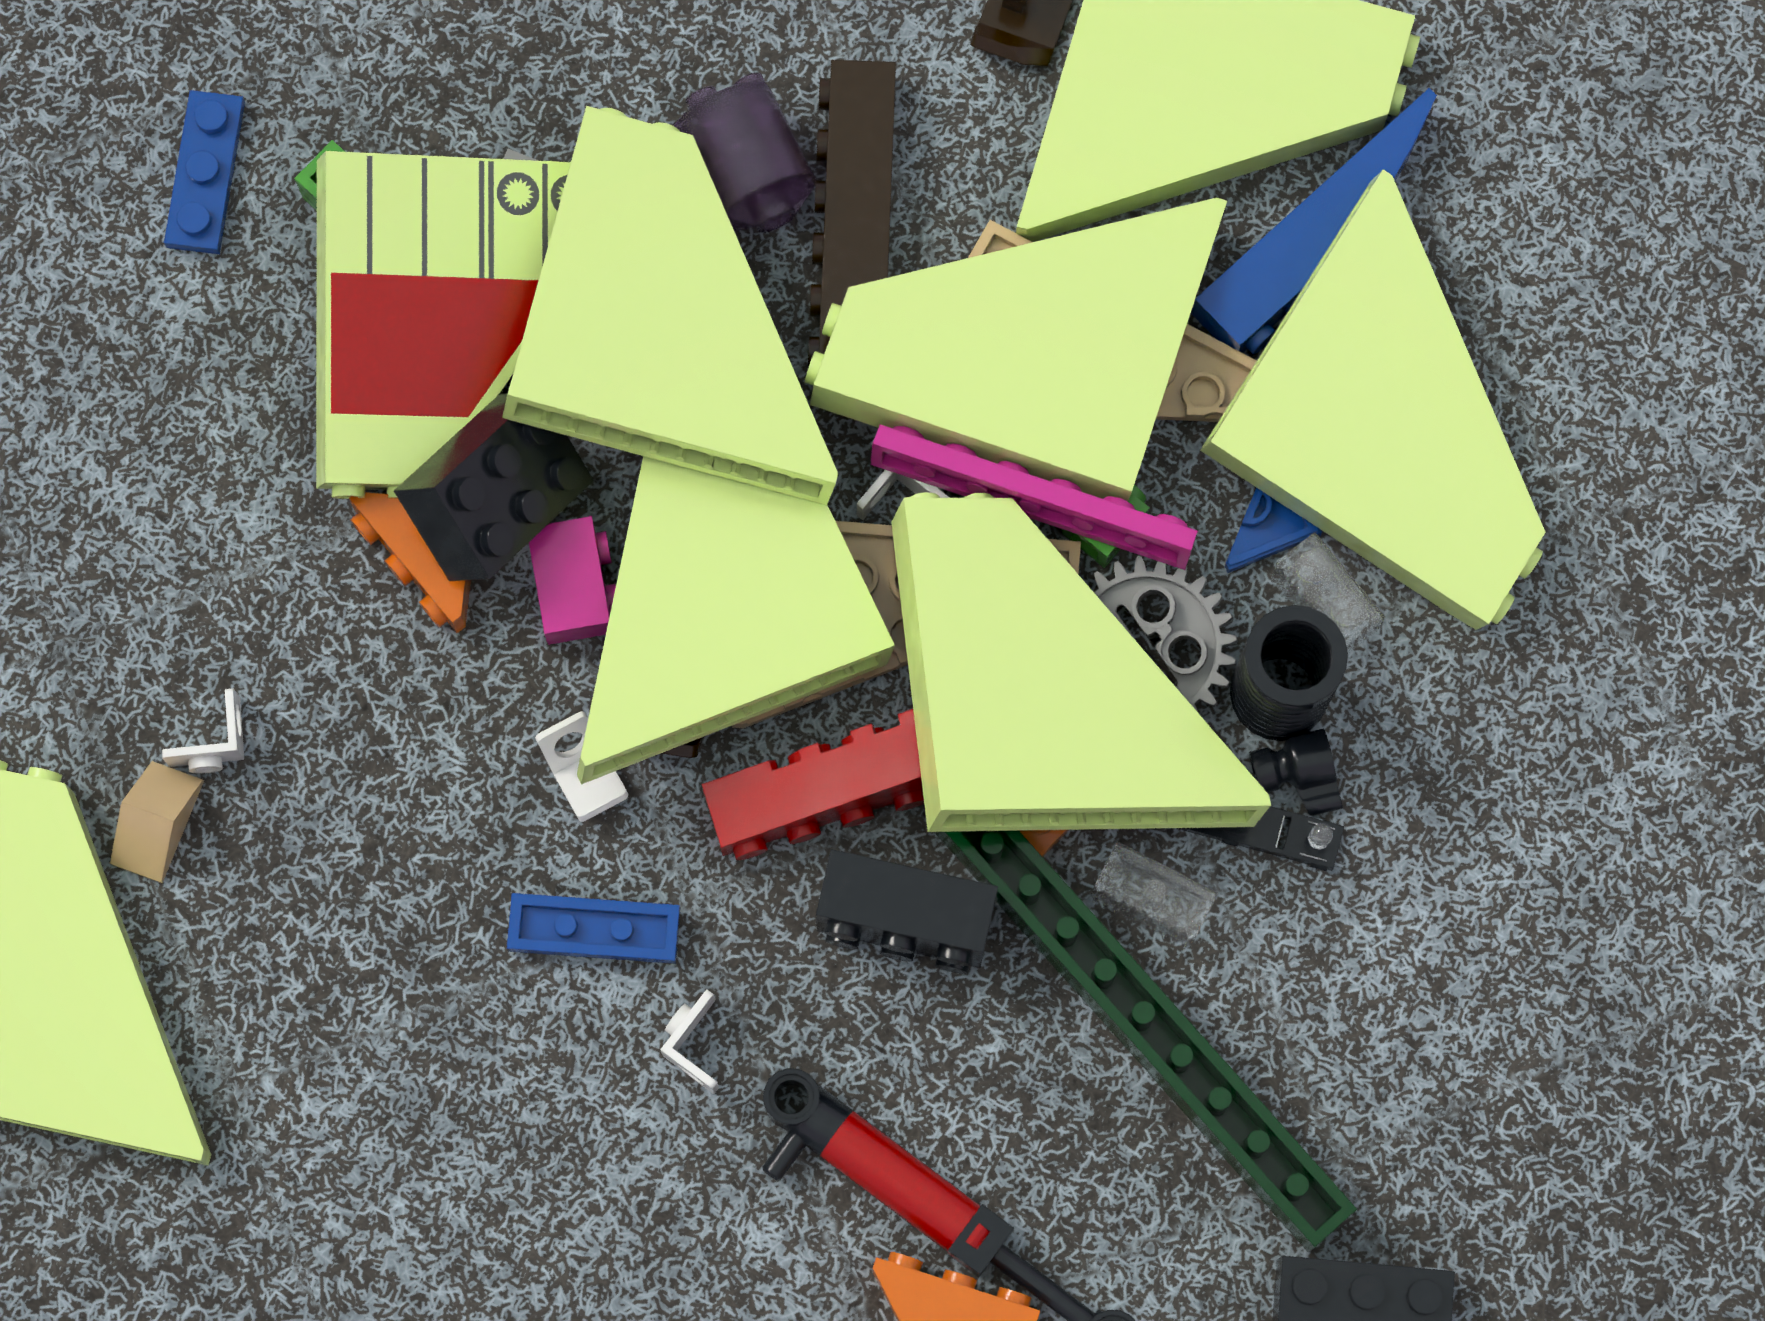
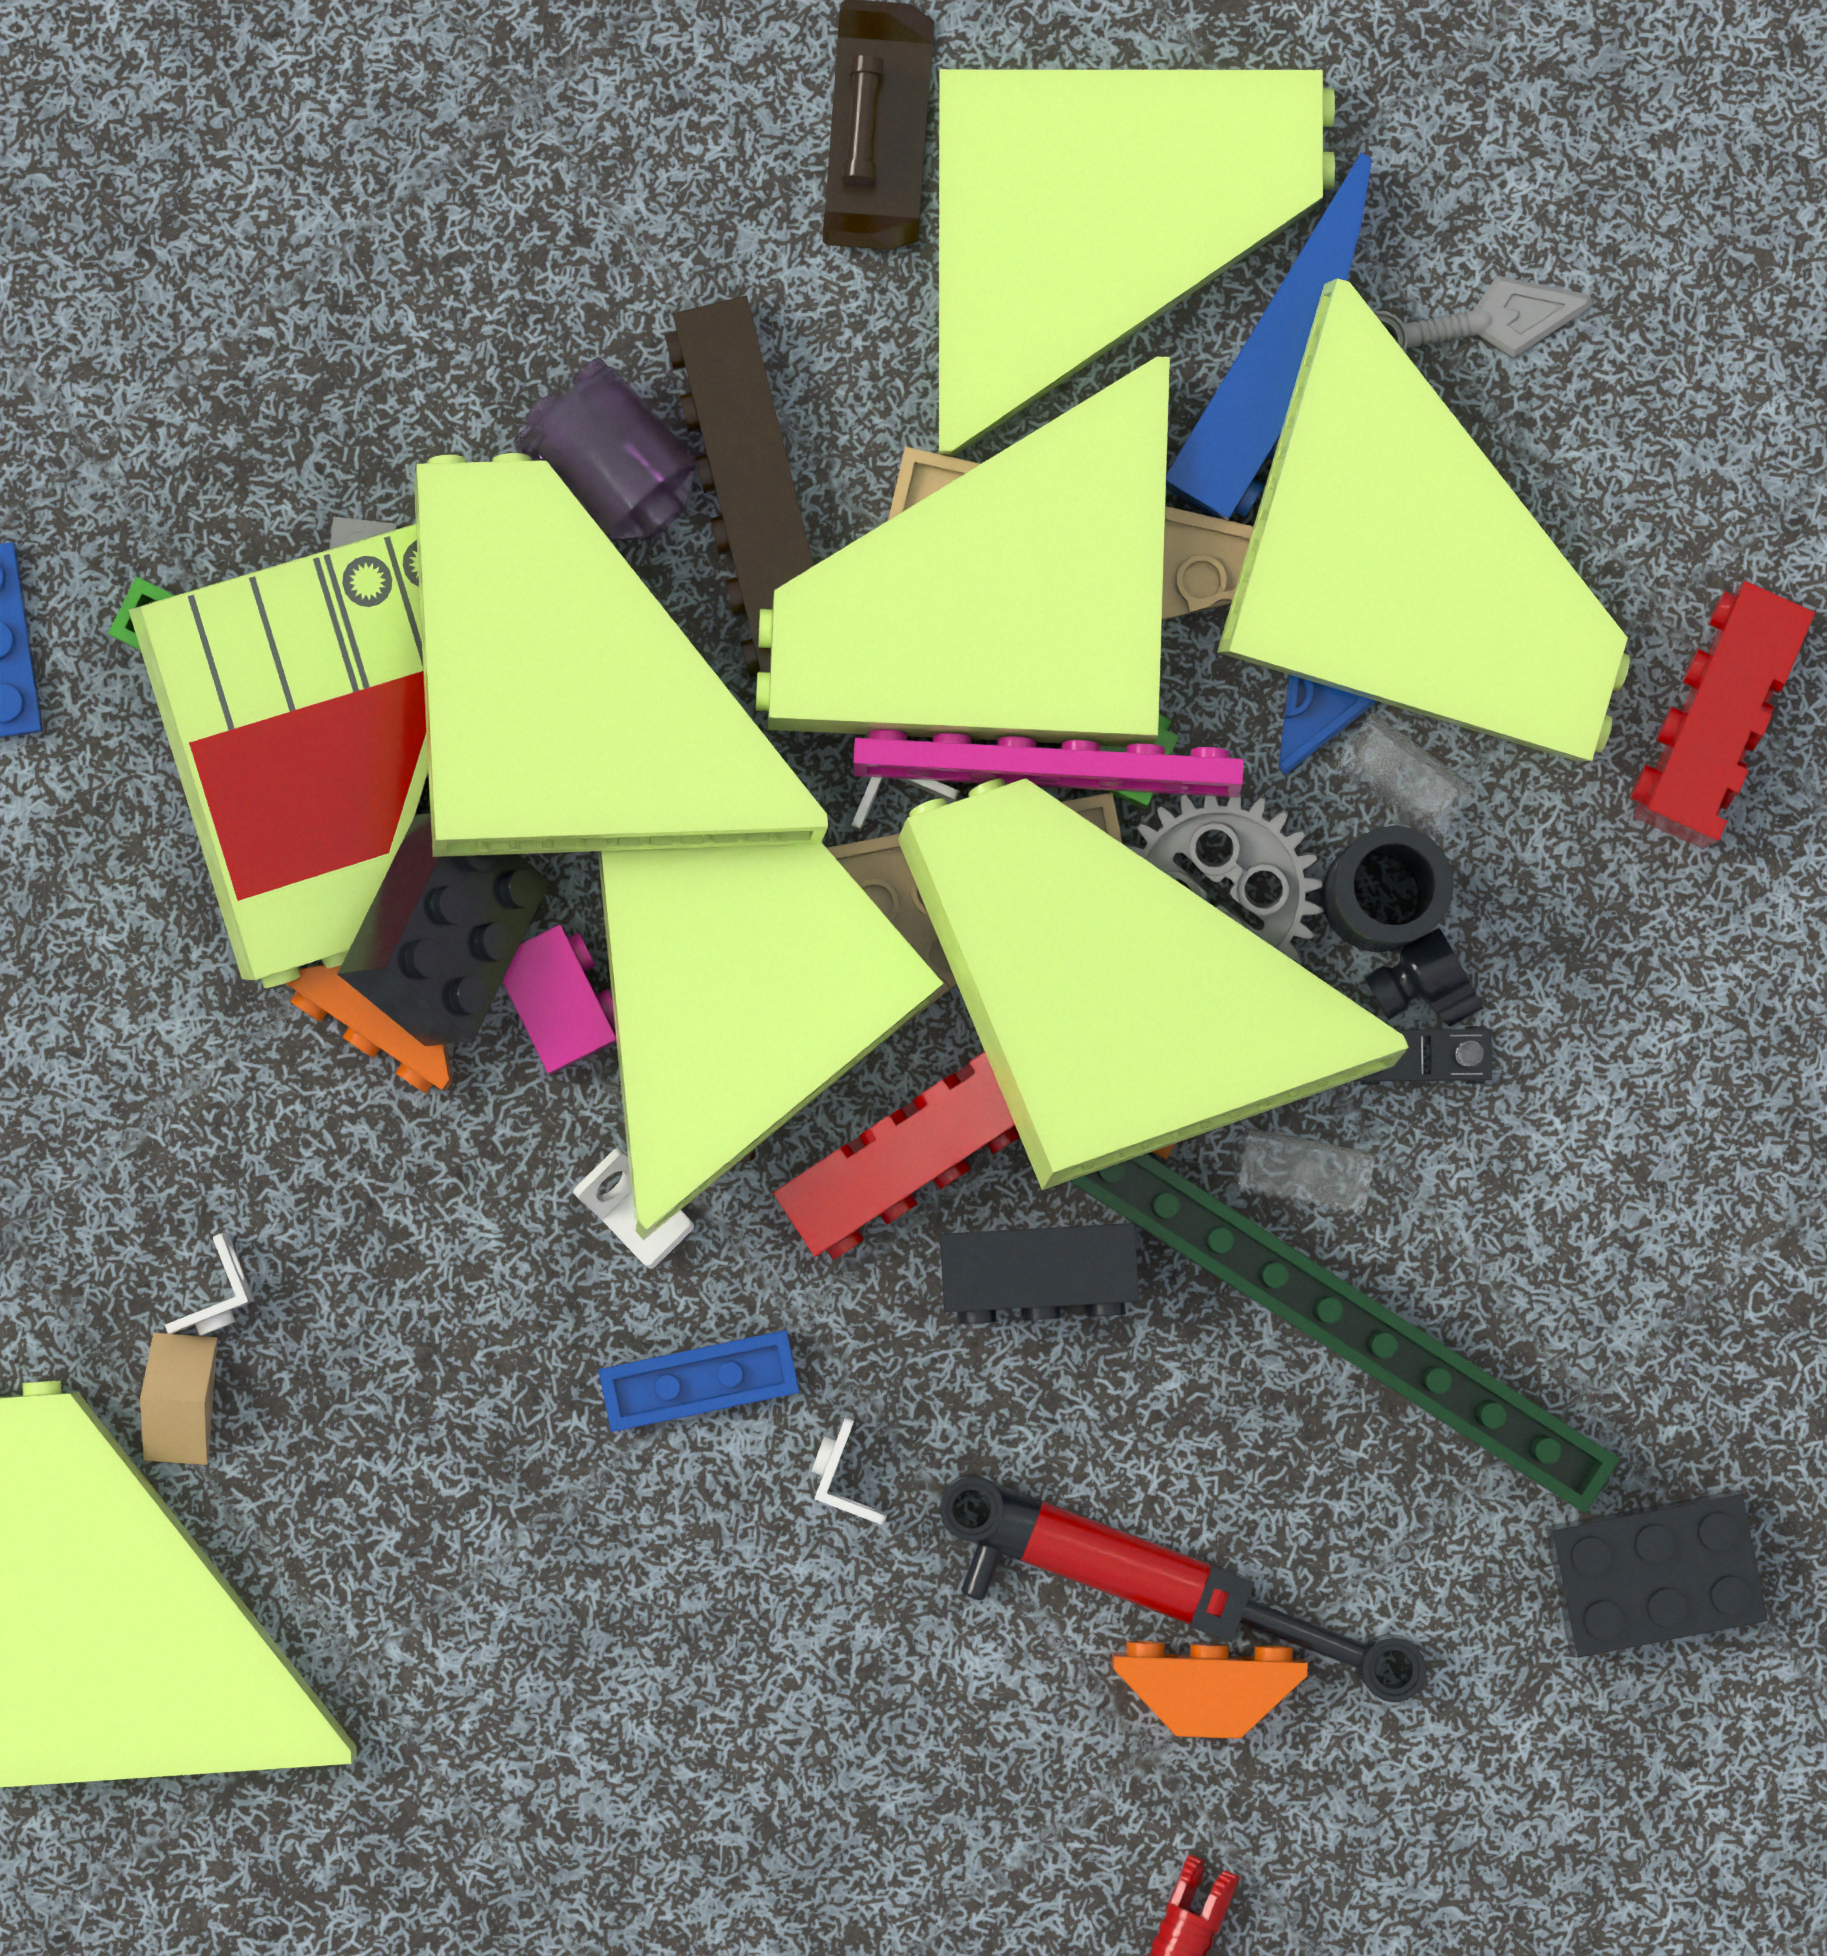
camera: 15 degrees left, 10 degrees up
none -> light grey piece [1373,276,1592,359]
none -> red wedge [1629,581,1815,849]

